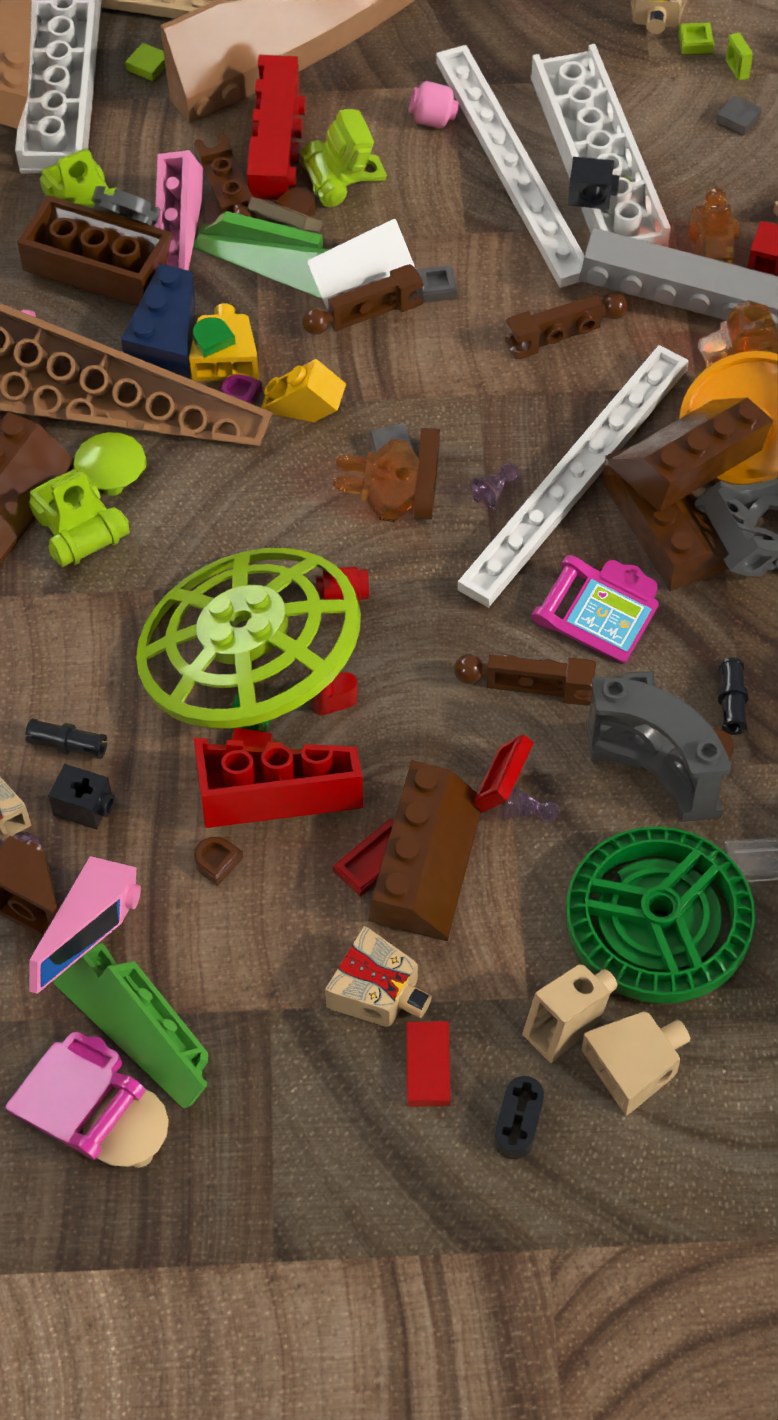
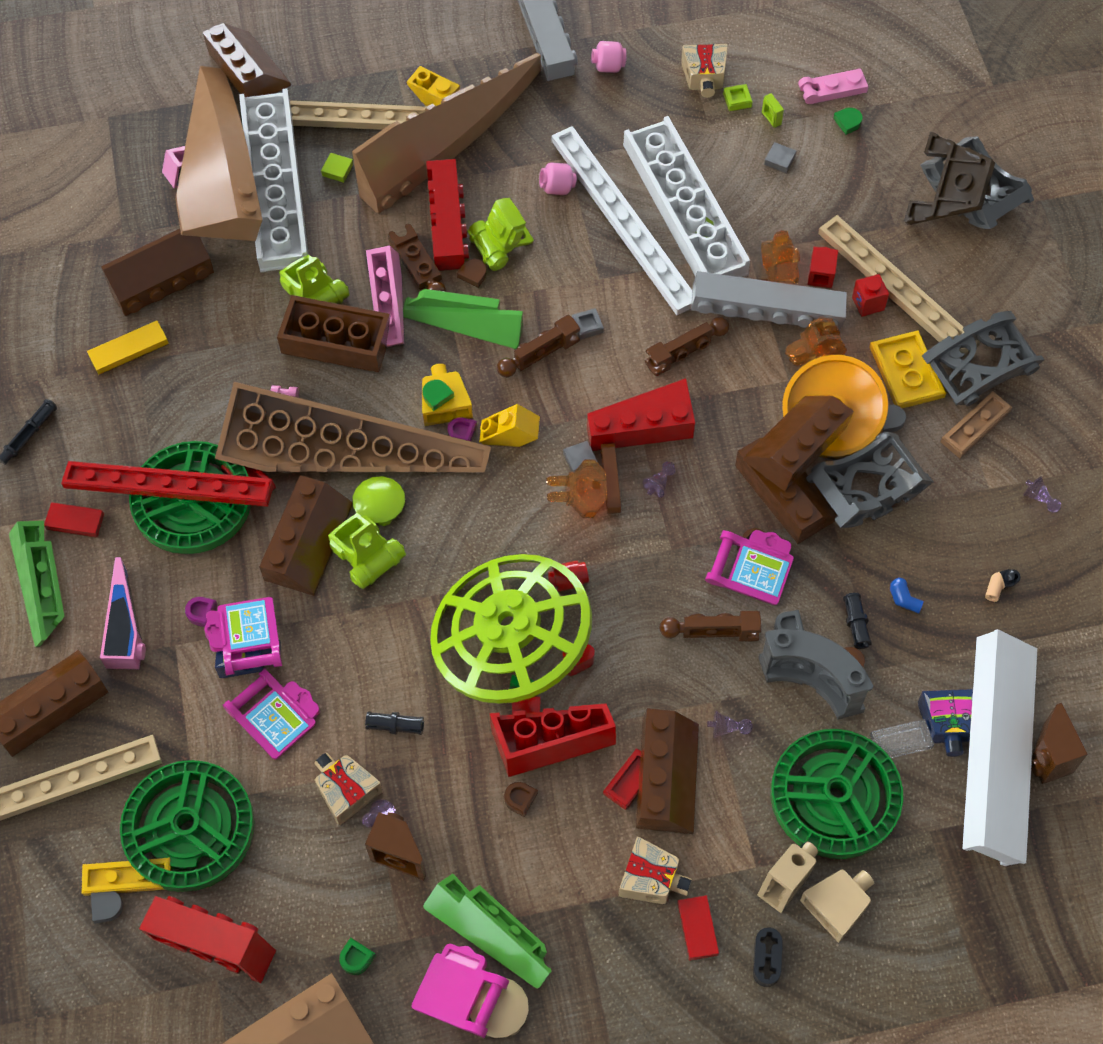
camera: 10 degrees left, 5 degrees up
bright pink slope [29,856,141,994] -> none
black brick [48,764,115,830] -> none
dark grey plate [91,186,161,226] -> none
dark blue wedge [121,264,196,380] -> none
dark tan tile [248,197,323,233] -> none
white sticker [307,219,416,309] -> none
white plate [457,345,689,608] -> none
red tile [473,734,534,813] -> none
black brick [568,156,619,210] -> none
none -> red wedge [587,378,695,451]

